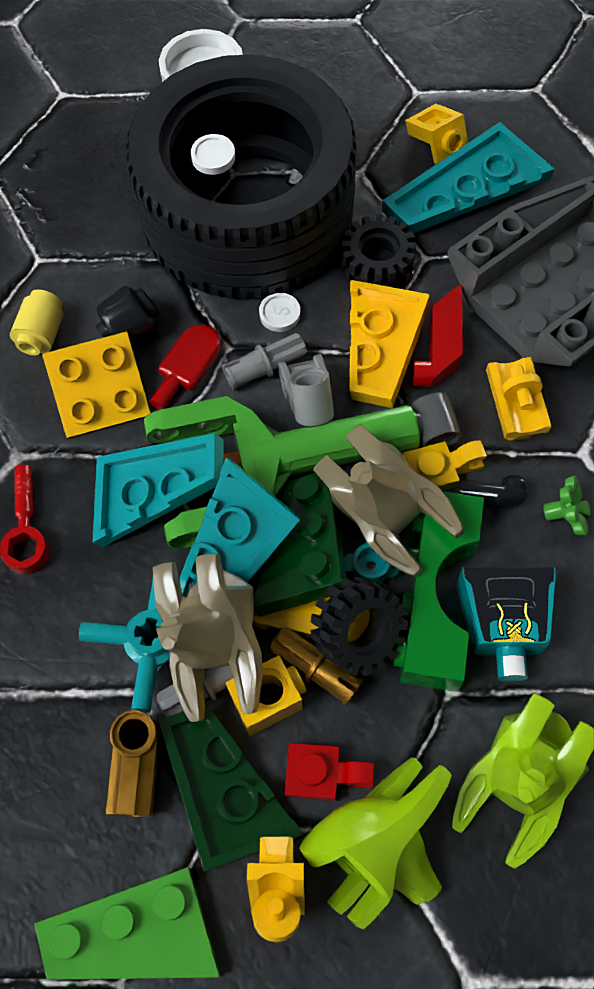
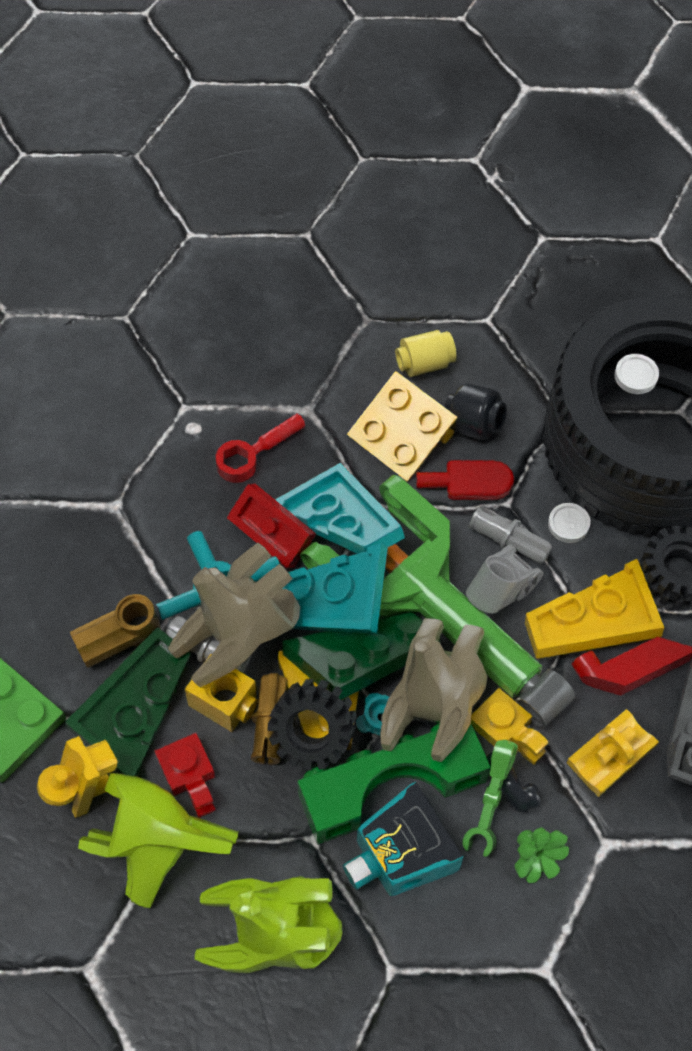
camera: 55 degrees right, 5 degrees down
none -> red plate [227,484,316,568]
none -> bright green piece [463,740,518,857]

